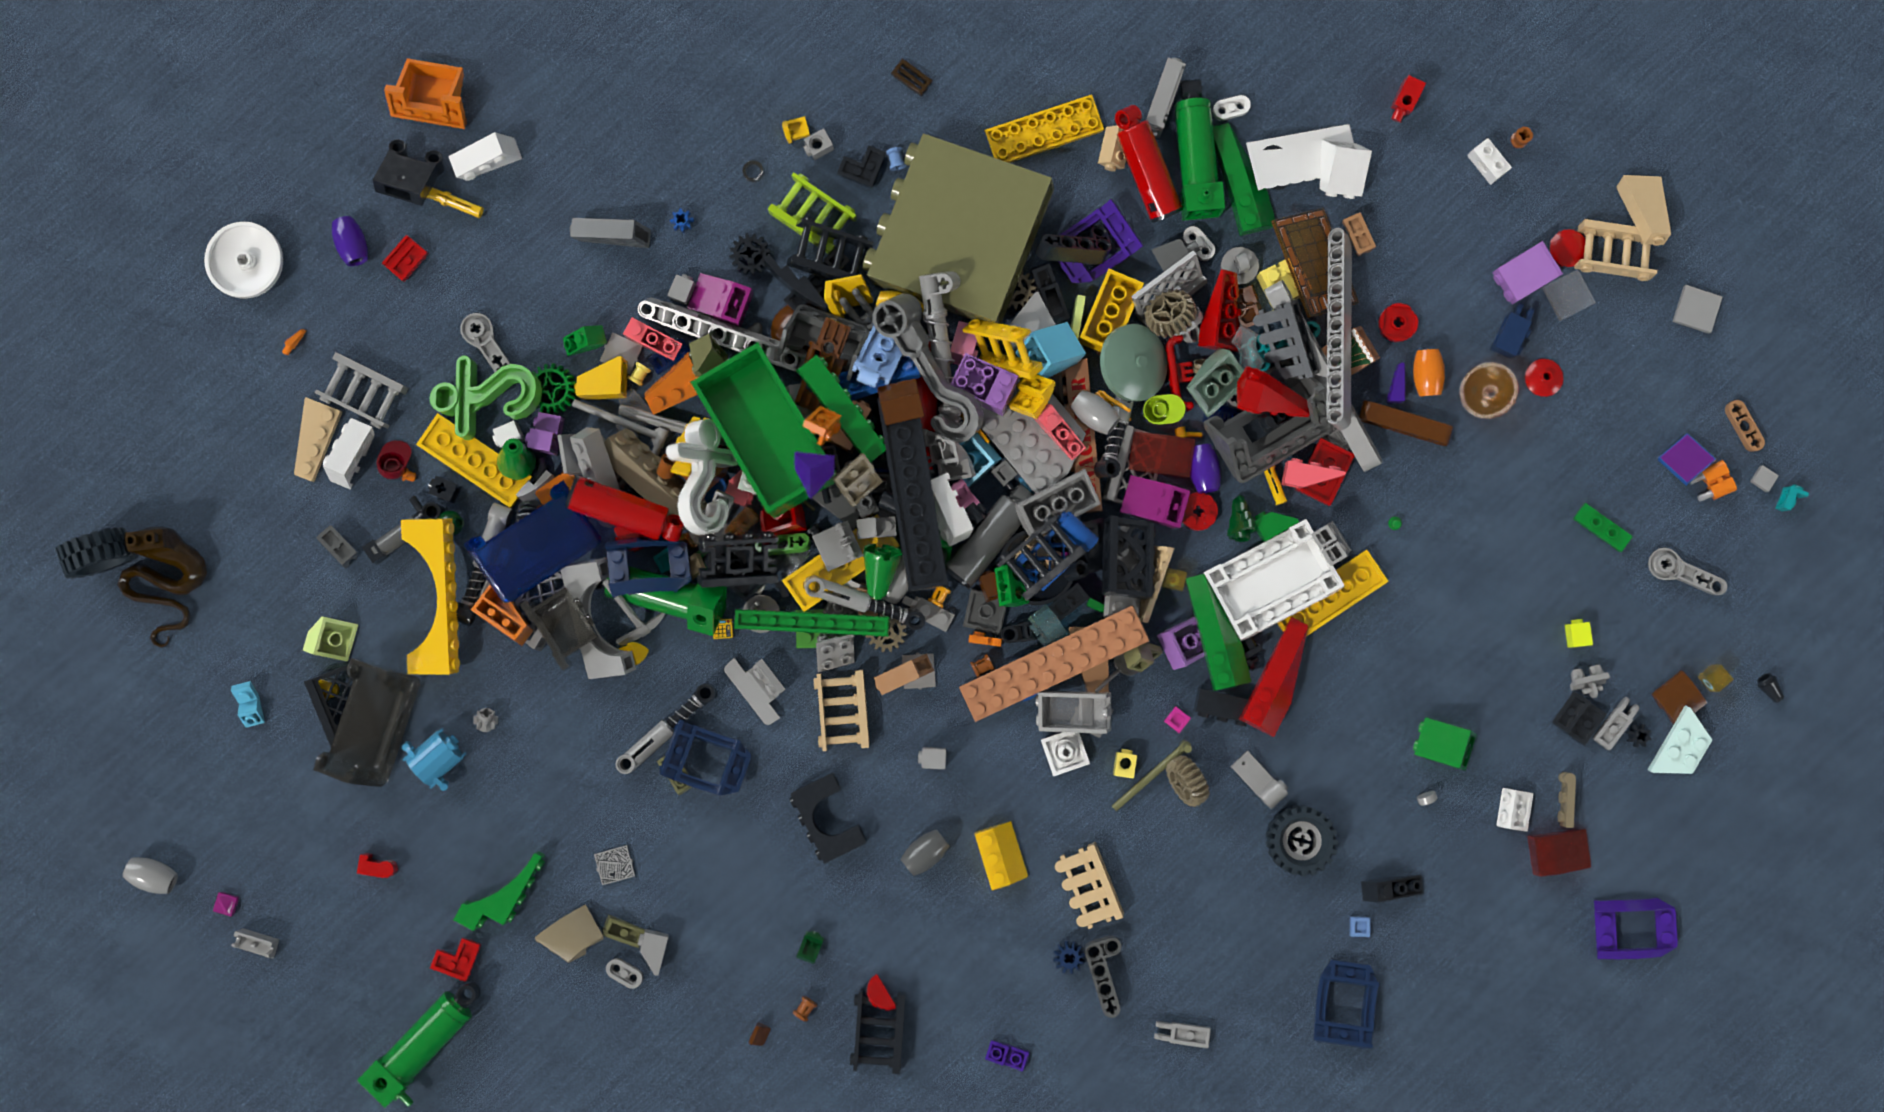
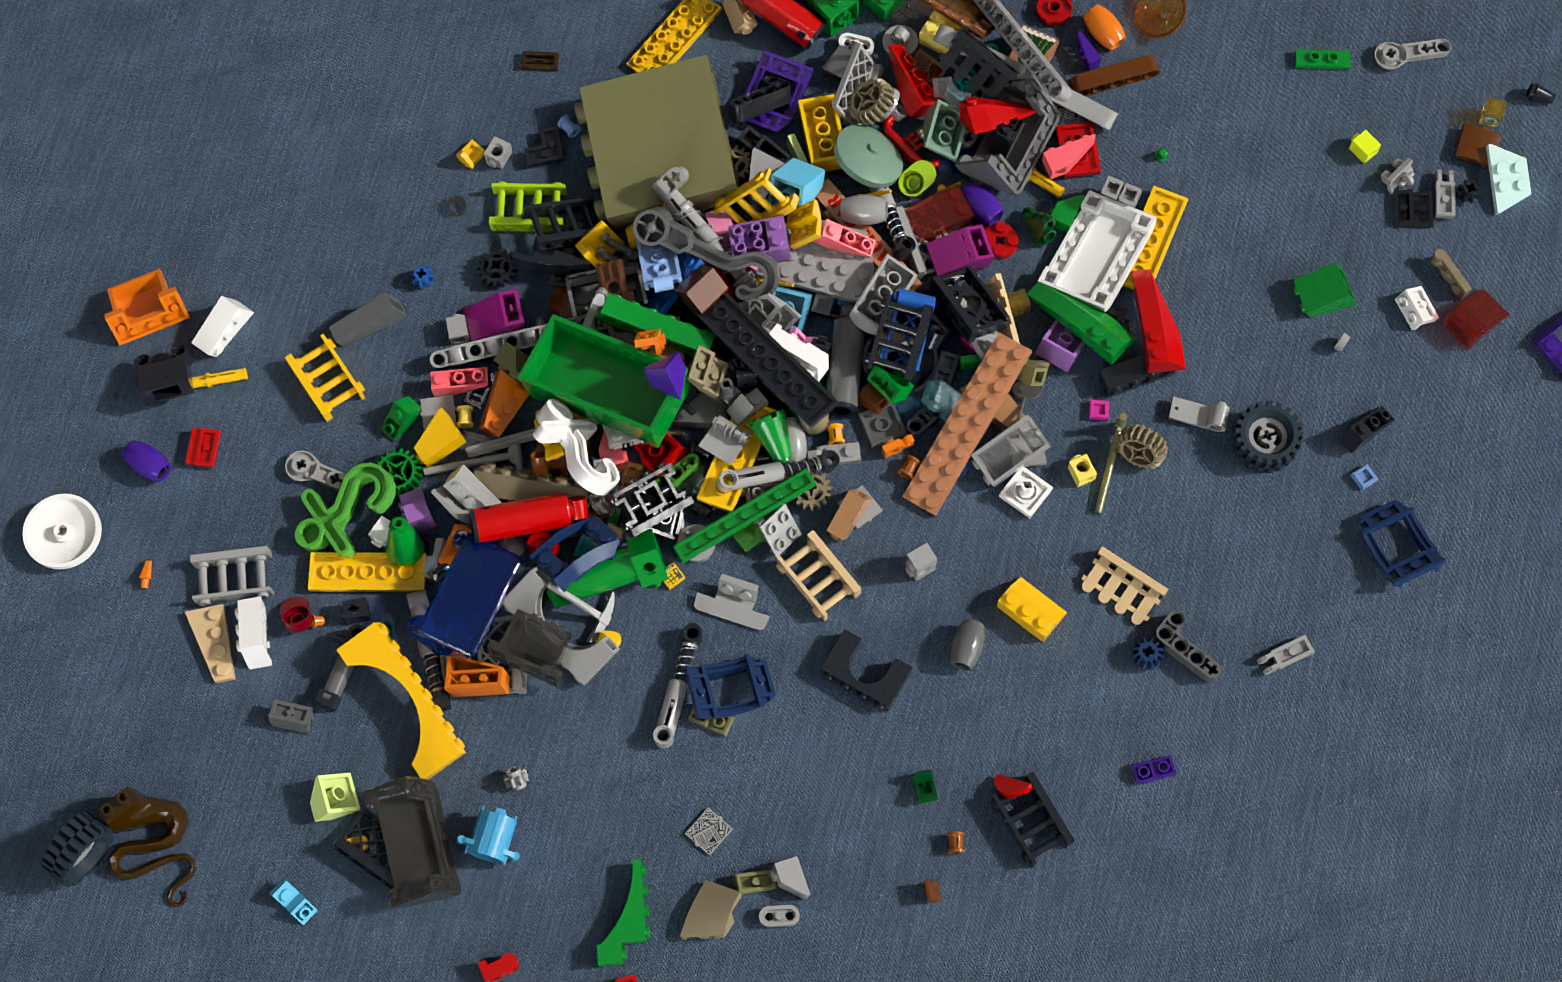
camera: 35 degrees left, 15 degrees down
none -> yellow fence [285,334,365,422]
none -> light grey hinge [582,287,608,330]

